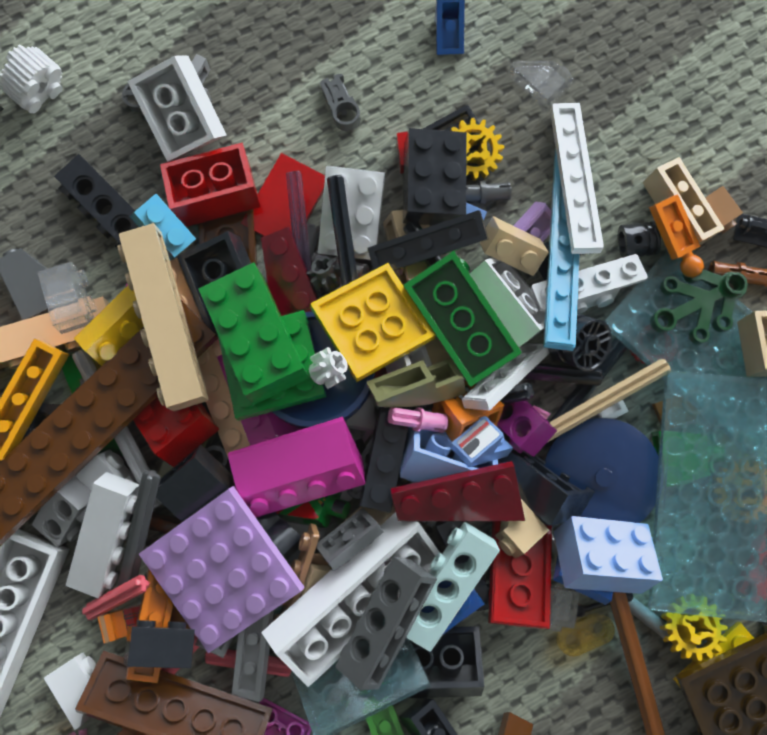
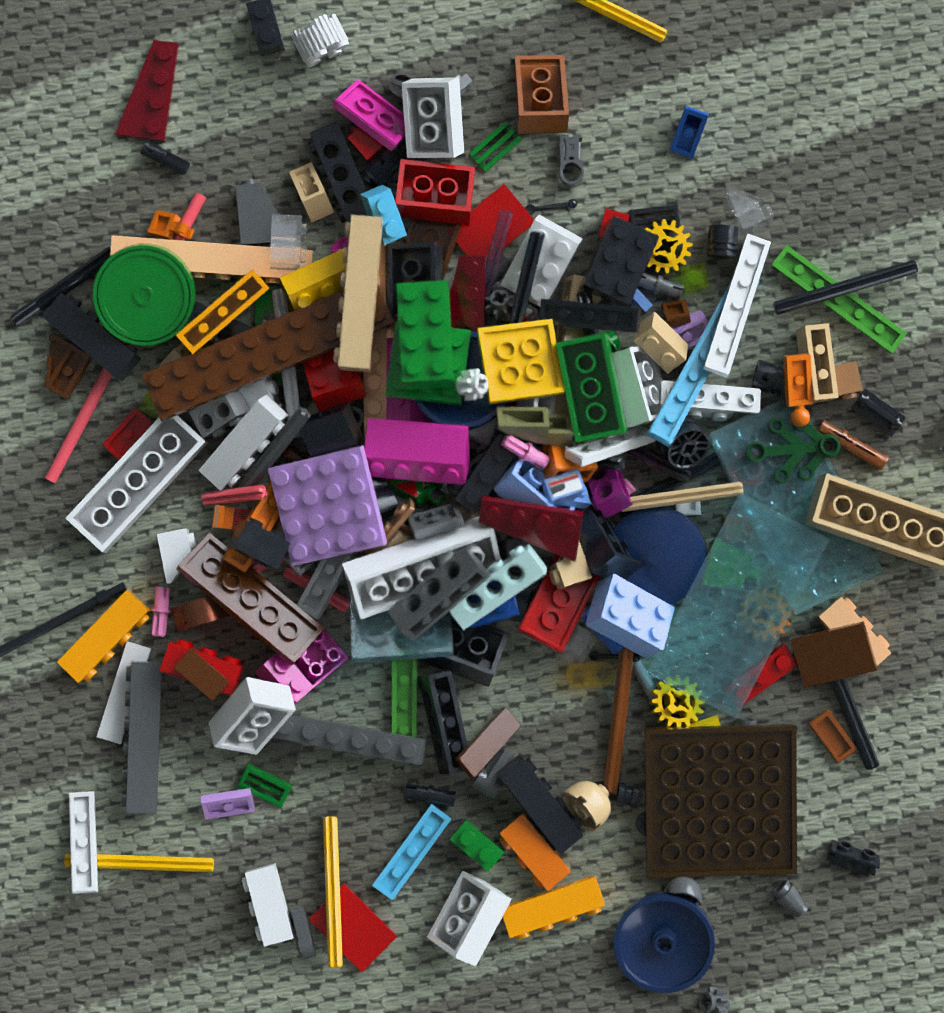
camera: 25 degrees right, 5 degrees up
none -> tan arch [289,162,334,223]
none -> dark pink tile [332,79,406,151]
none -> red brick [348,125,385,163]
none -> black hinge [362,144,407,188]
none -> green tile [469,121,522,173]
none -> dark orange slope [515,55,569,134]
none -> black hinge [526,199,577,215]
none -> reddish brown tile [661,299,691,326]
none -> clear neon green plate [679,262,710,293]
none -> black piece [707,225,739,259]
none -> bright green plate [771,245,907,354]
none -> black axle [773,260,918,315]

